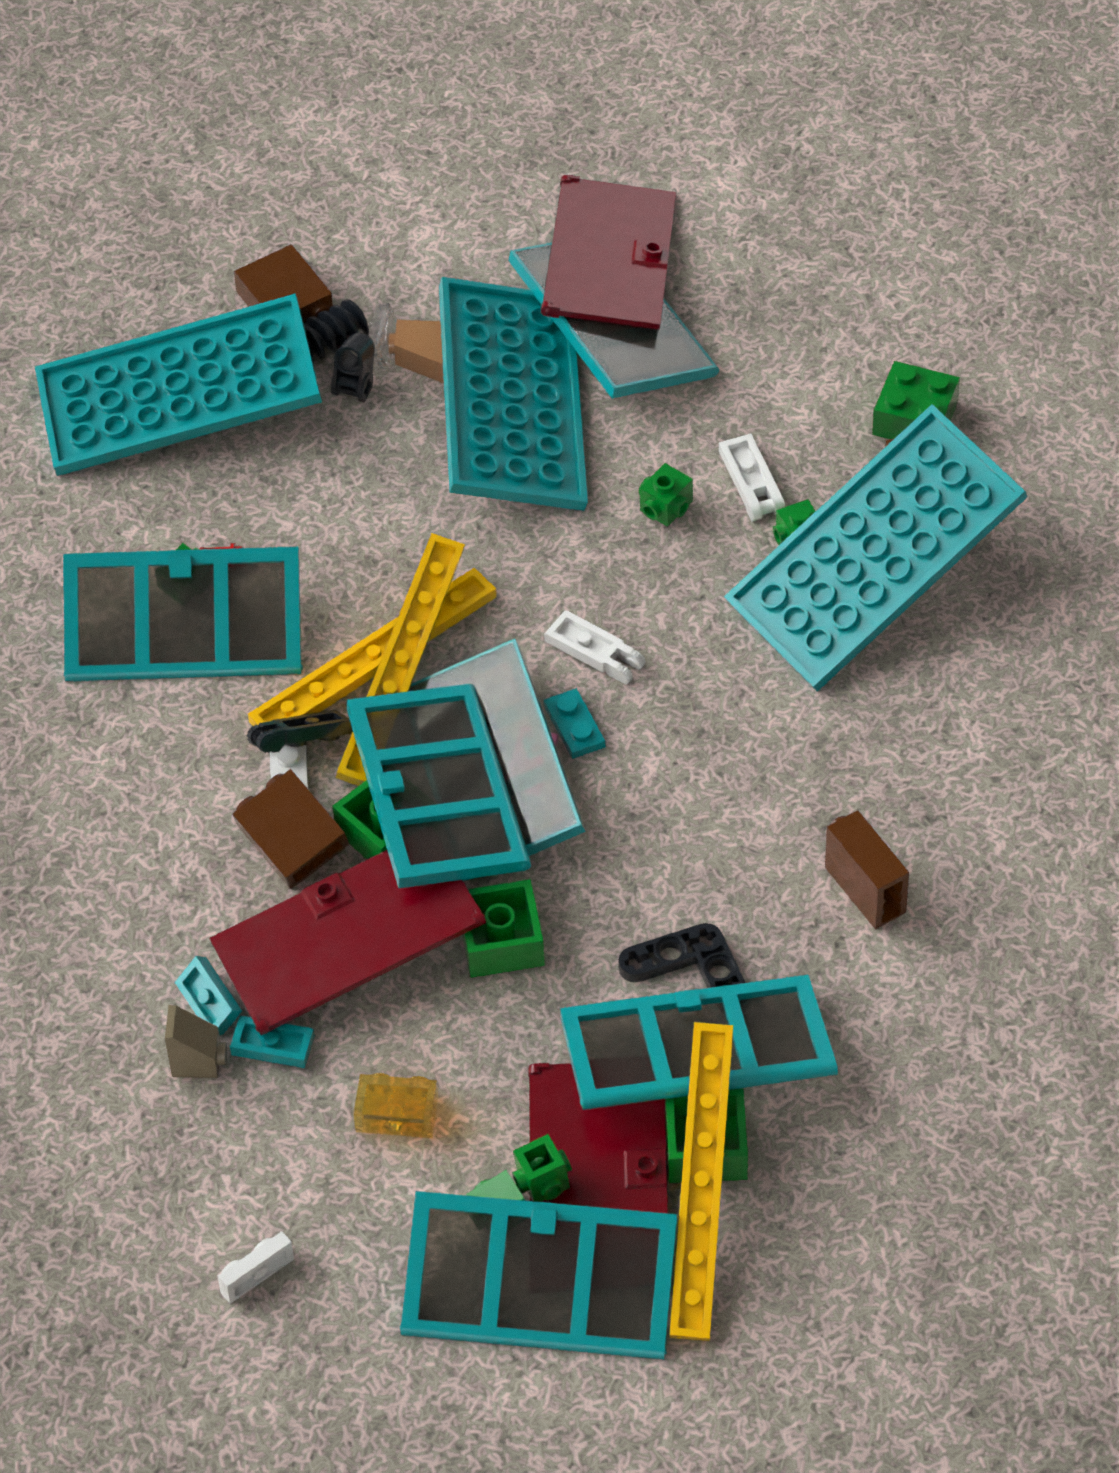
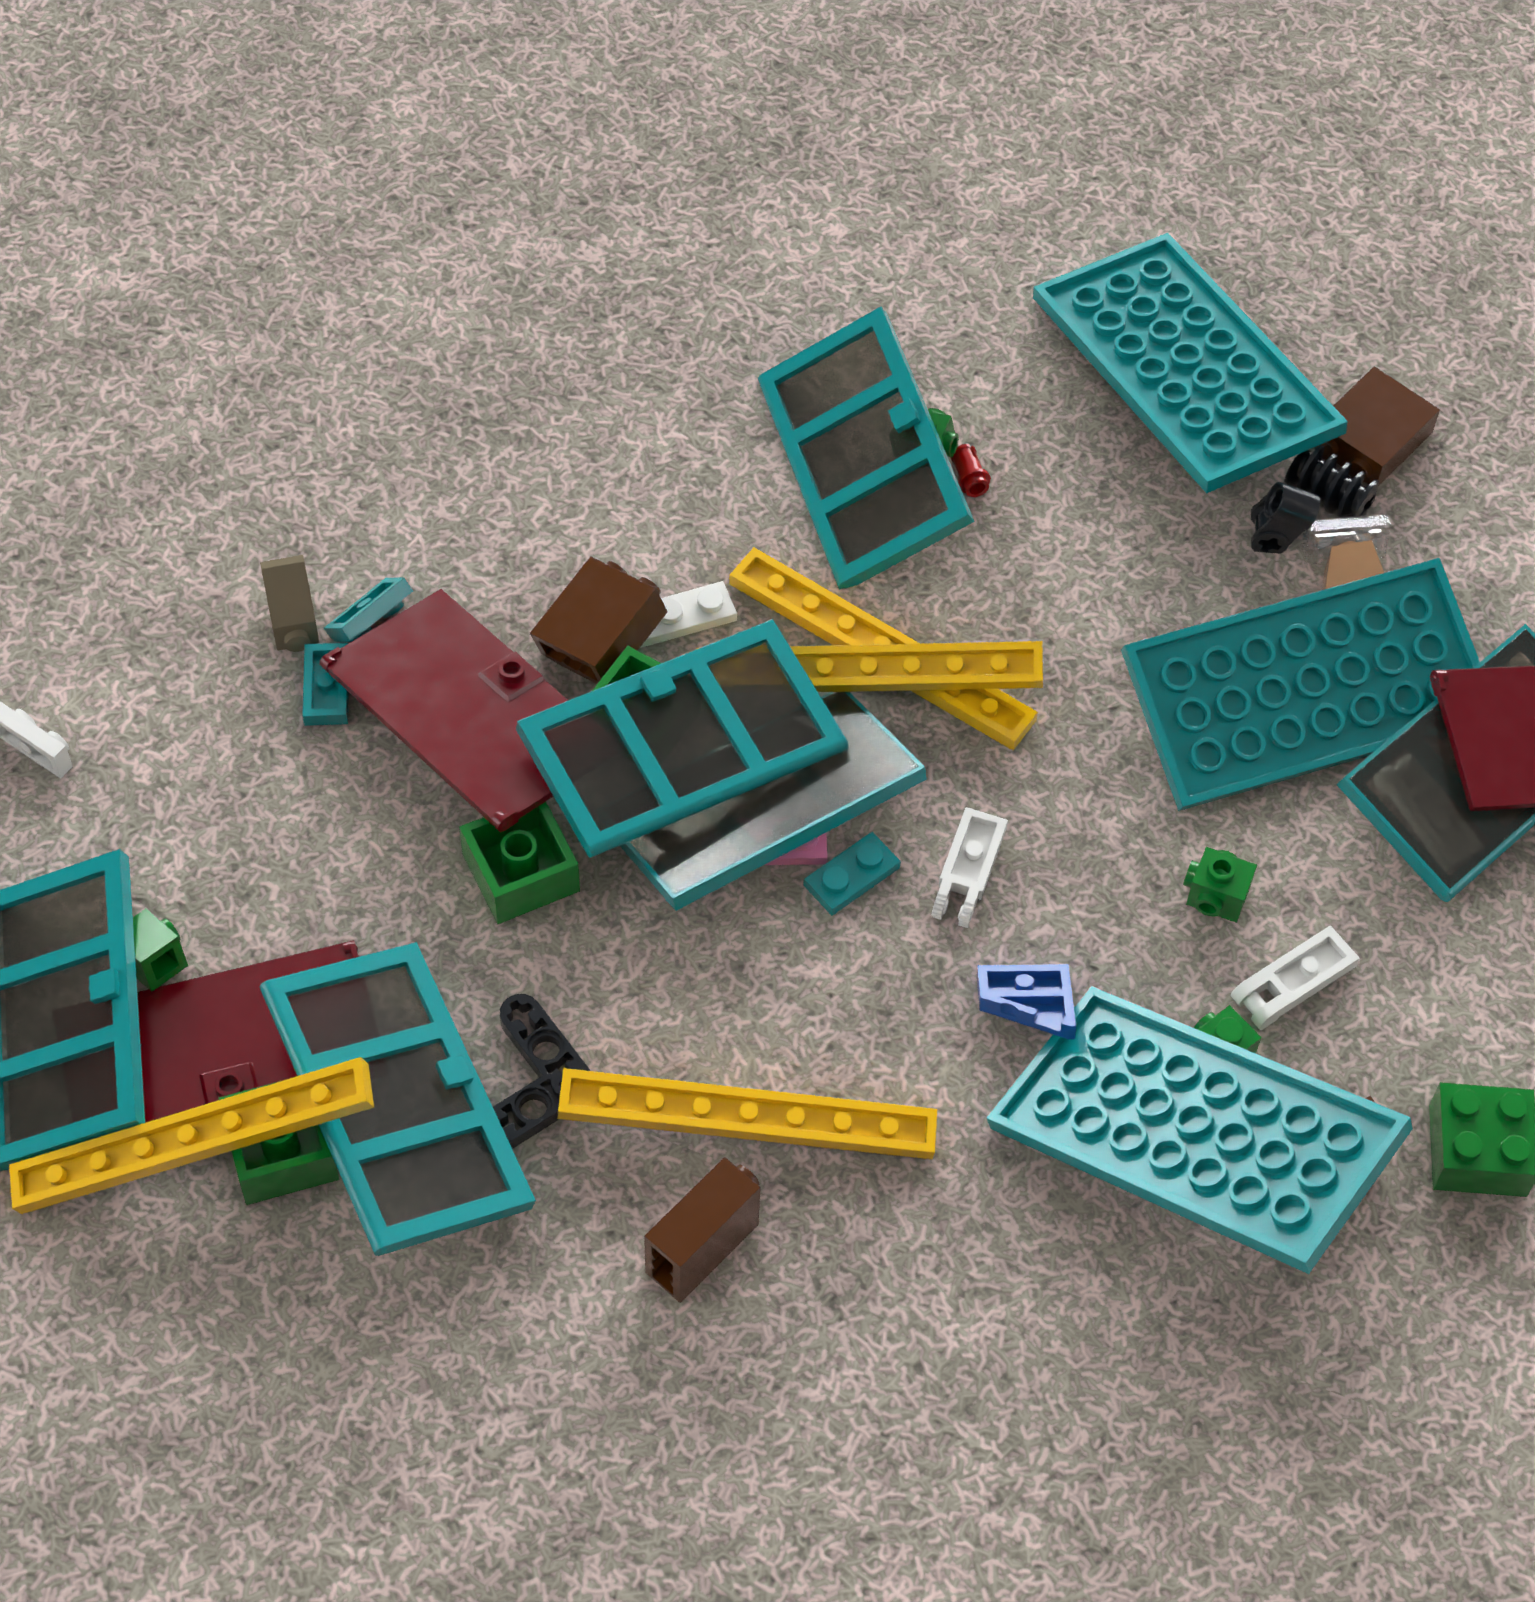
camera: 70 degrees right, 5 degrees up
black hinge [246,710,353,753] -> none
clear yellow brick [353,1073,438,1138] -> none
green brick [512,1134,572,1202] -> none
none -> yellow plate [557,1068,937,1159]
none -> wing [977,964,1076,1039]

